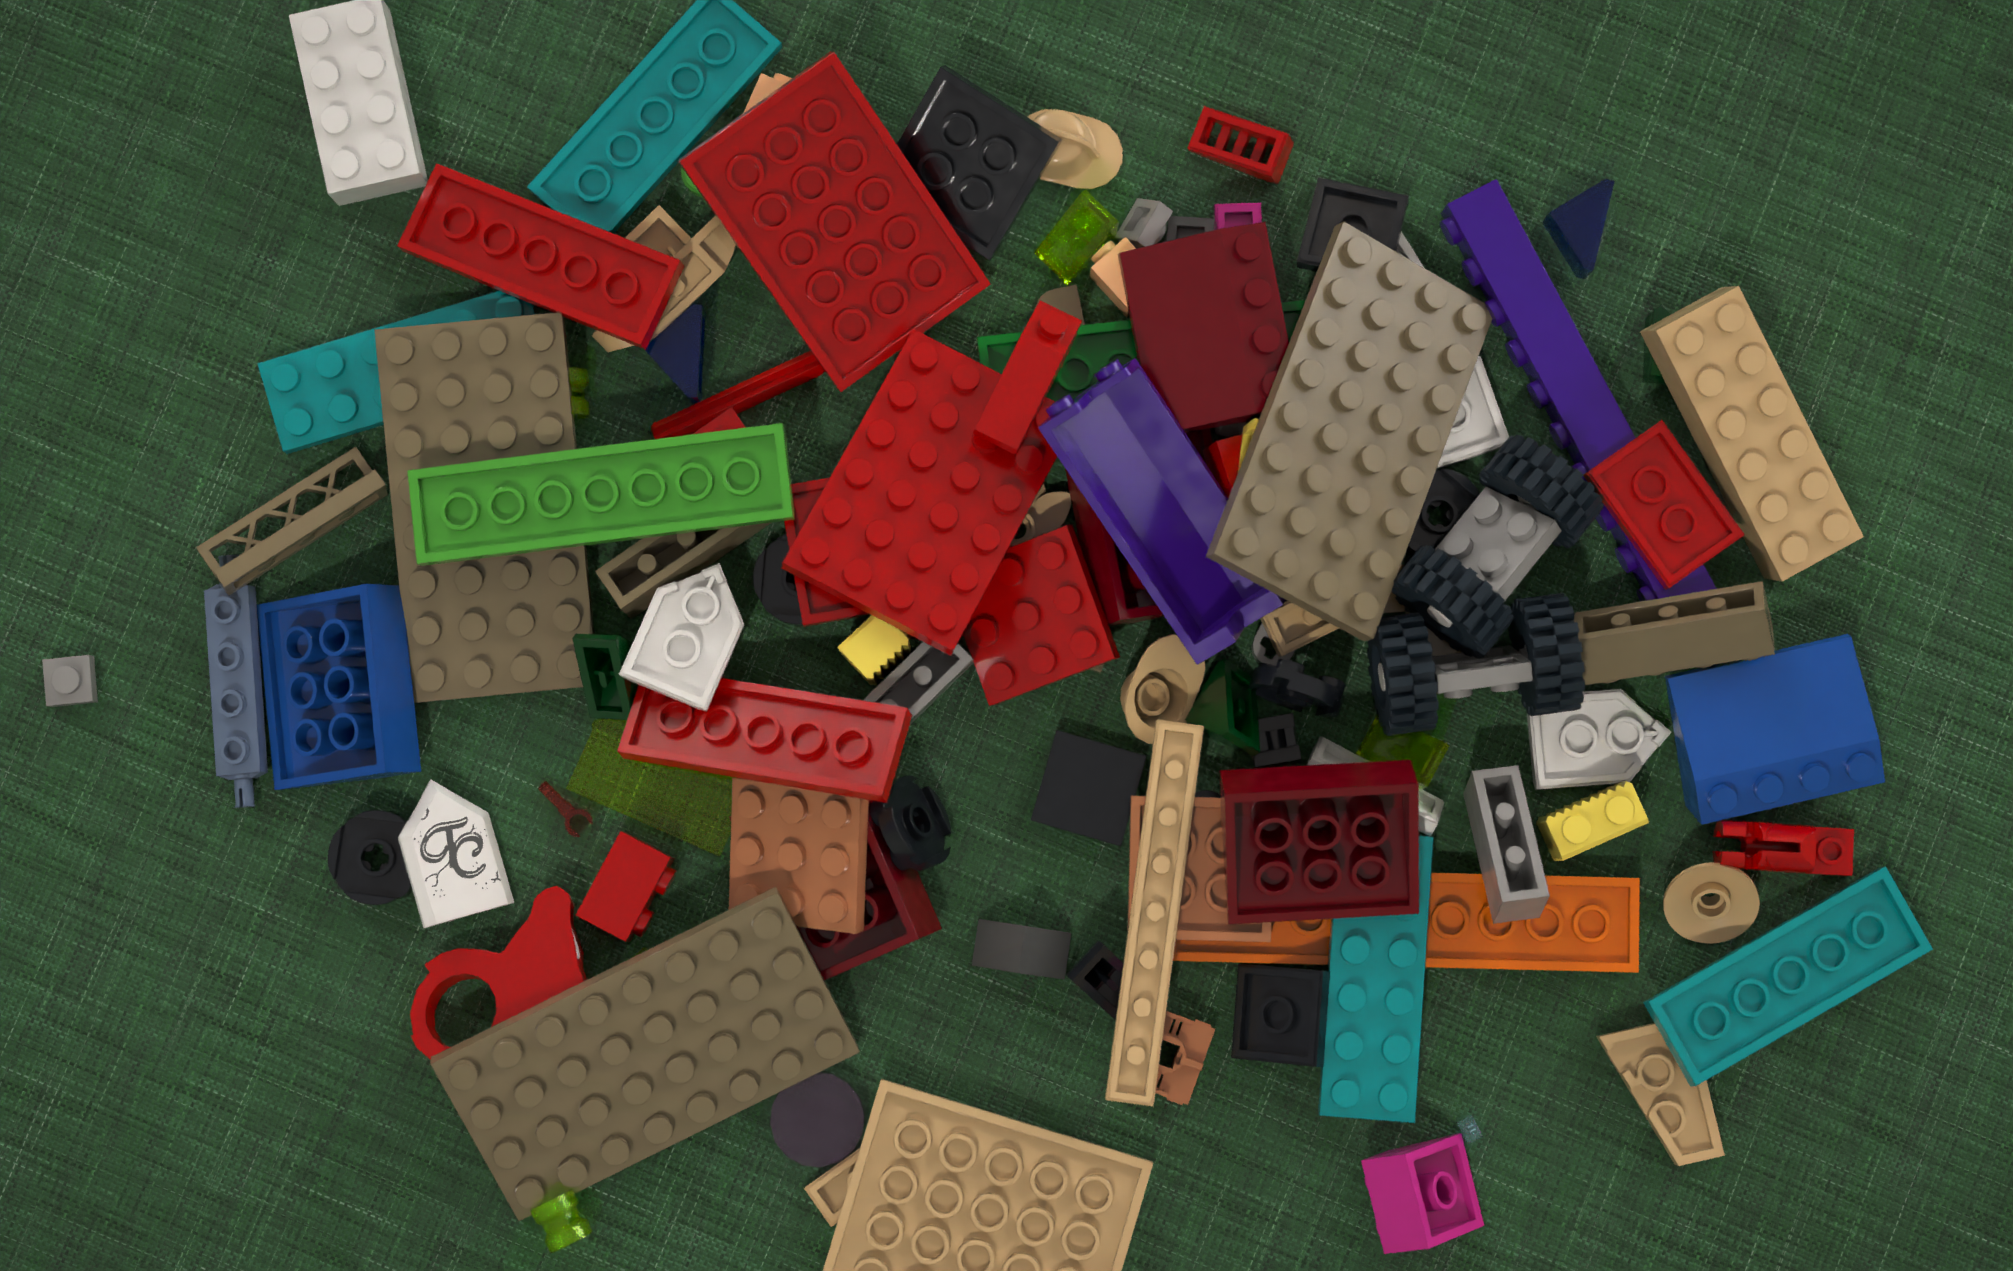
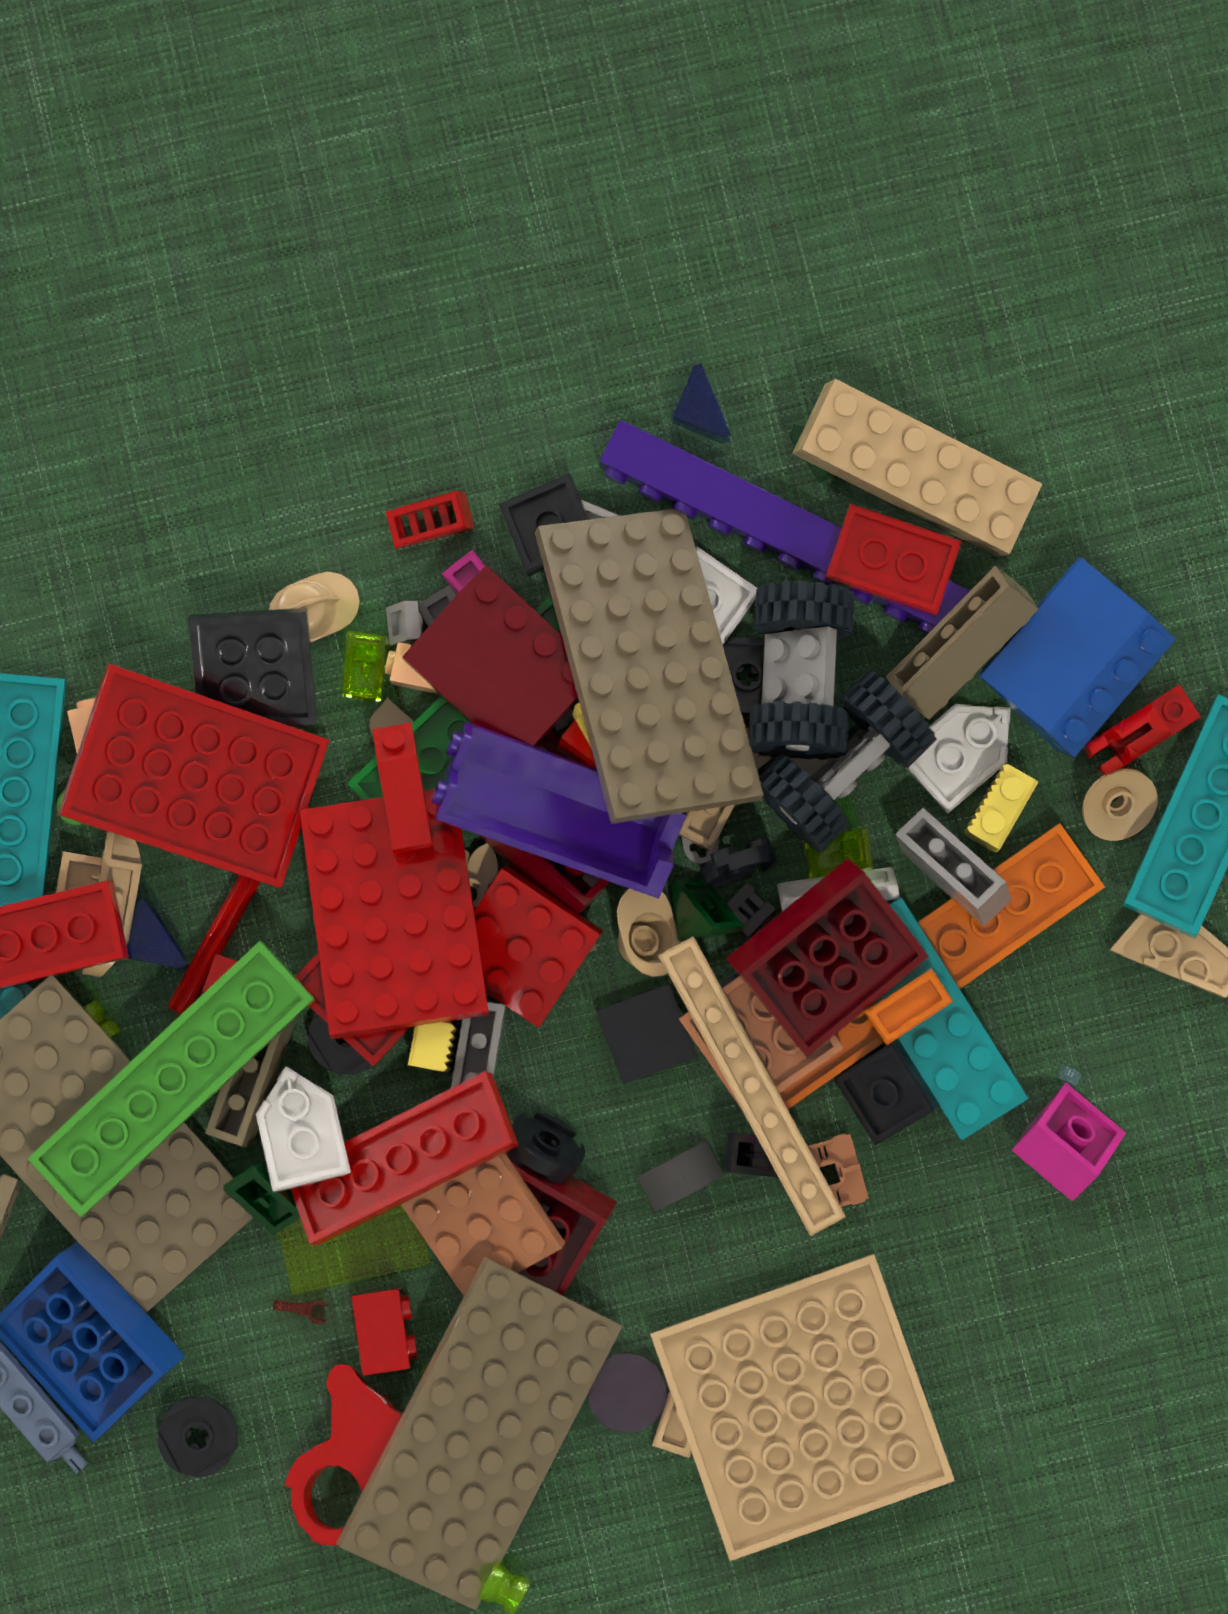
camera: 30 degrees left, 0 degrees up
white tile [398,780,514,928] -> none
none -> orange tile [865,969,953,1045]

